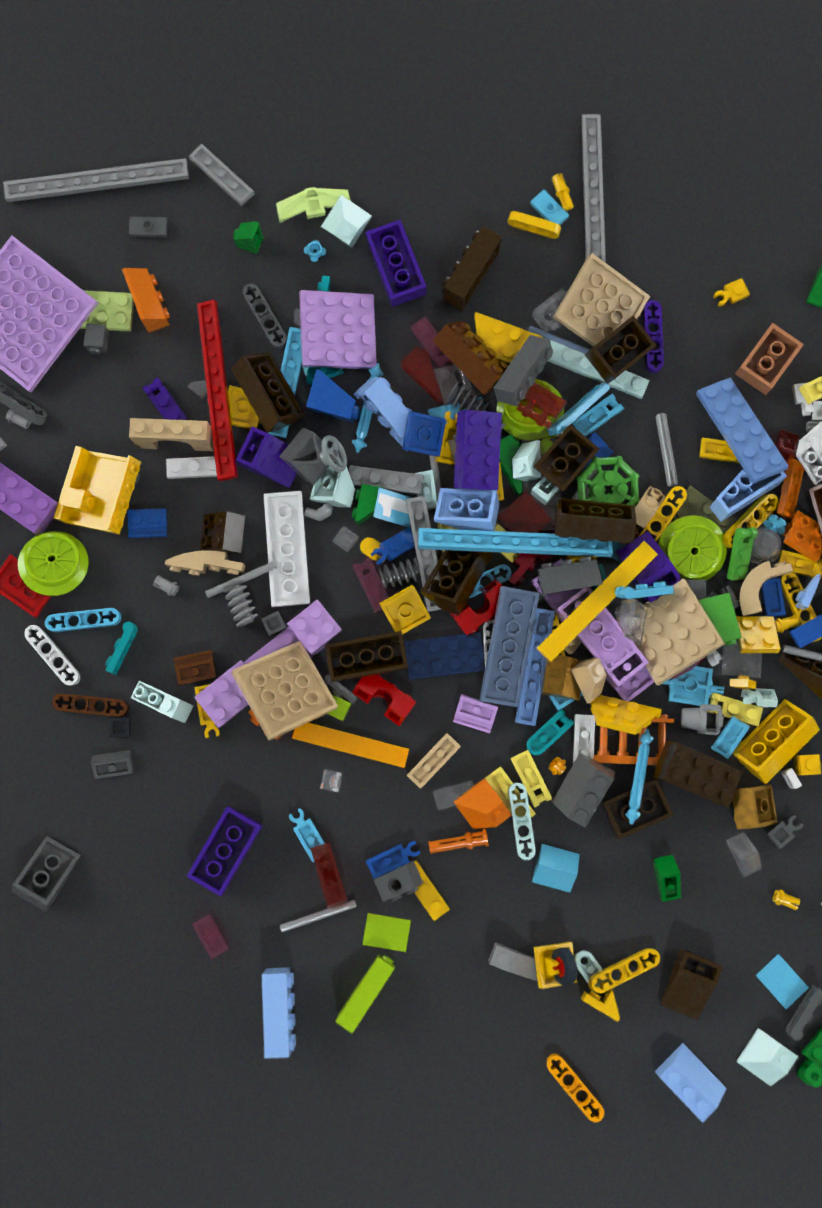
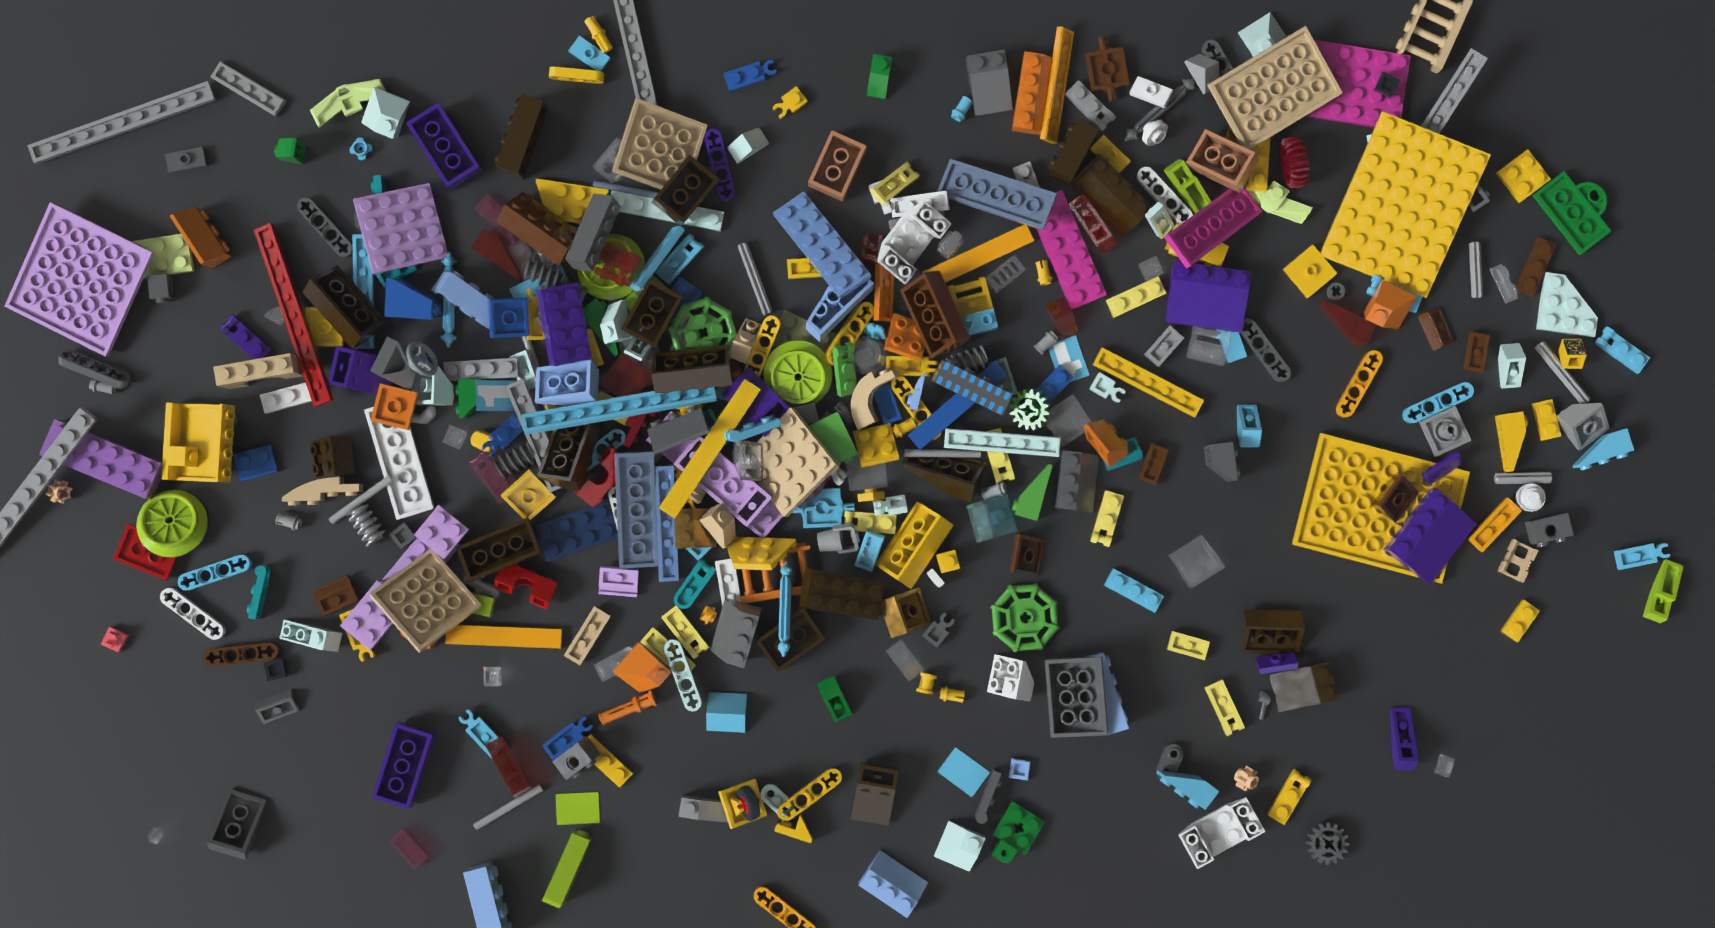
camera: 15 degrees left, 5 degrees up
none -> orange plate [370,383,419,430]
none -> blue plate [723,60,777,92]
none -> light aqua slope [727,128,769,164]
none -> yellow bush [916,672,937,695]

